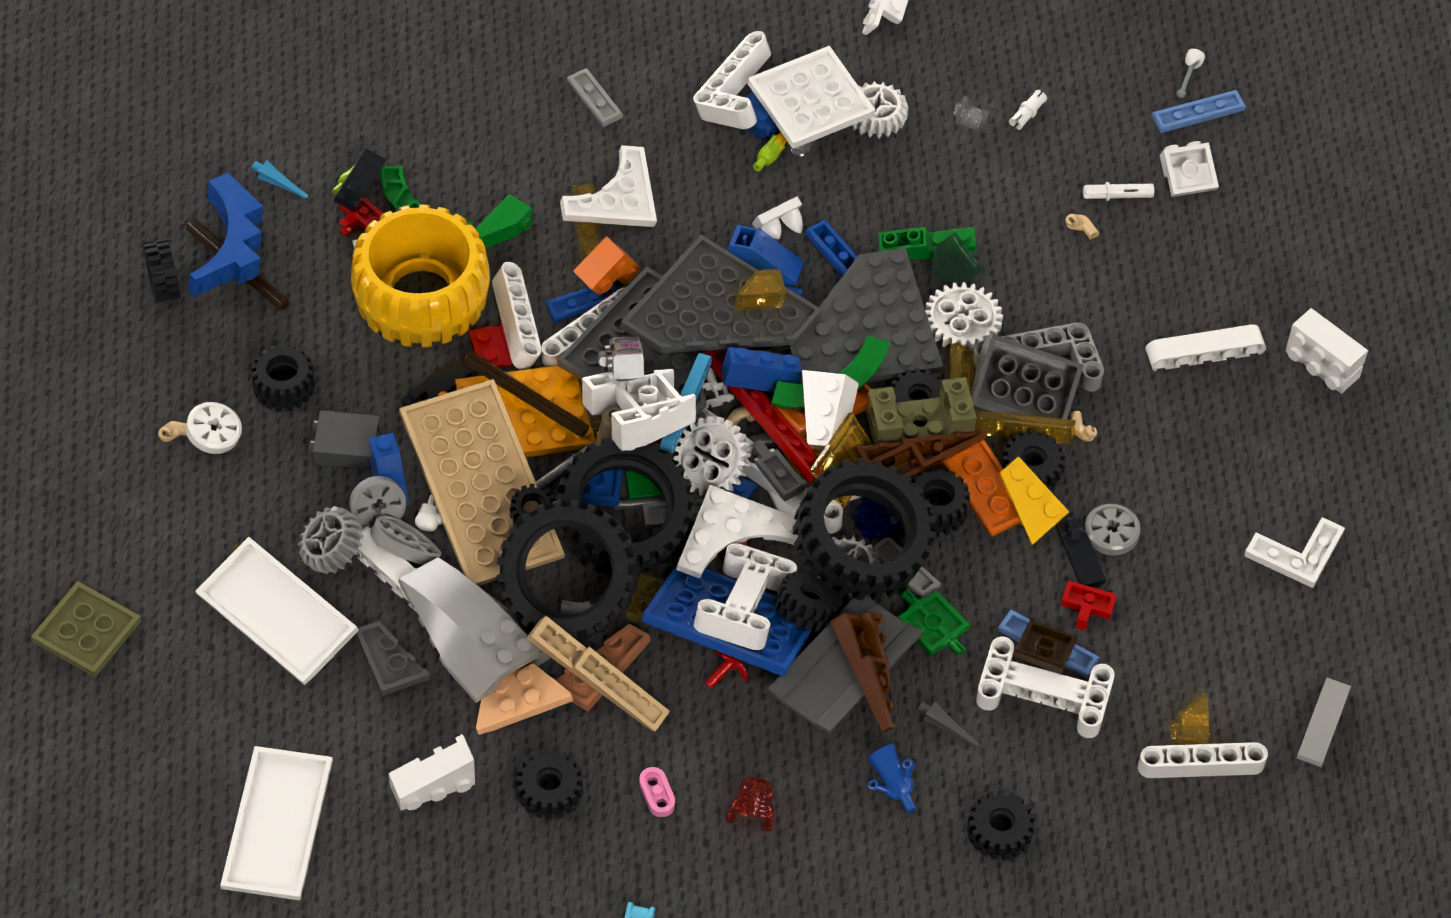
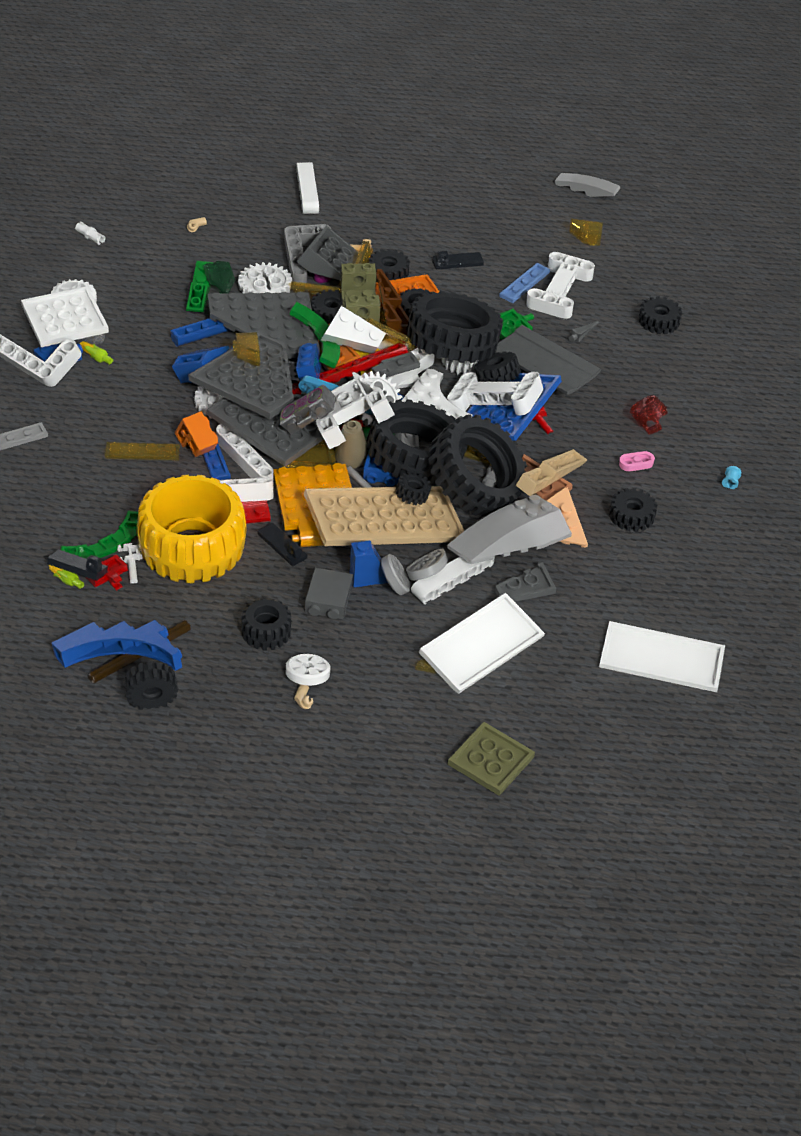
camera: 85 degrees left, 10 degrees down
dark azure piece [251,160,308,199] -> none
light grey gear [298,506,364,574] -> none
white wedge [389,734,475,810] -> none
white piece [415,495,443,532] -> none
dark brown axle [464,351,589,438] -> none
green slope [476,194,533,249] -> none
white plate [560,145,657,227] -> none
white tile [752,196,803,240] -> none
reddish brown wedge [830,612,895,732] -> none
blue piece [867,744,917,813] -> none
clear bracket [953,95,989,132] -> none
yellow wing [999,456,1069,546] -> none
dark brown tile [1013,620,1078,675] -> none
red plate [1061,581,1117,631] -> none
white axle [1083,182,1154,201] -> none
light grey wheel [1084,504,1140,555] -> none
white beam [1138,742,1268,778] -> none
medium blue tile [1152,90,1246,133] -> none
white plate [1160,141,1219,197] -> none
hinge [1177,49,1205,98] -> none
white plate [1244,517,1345,588] -> none
white piece [1285,308,1368,394] -> none

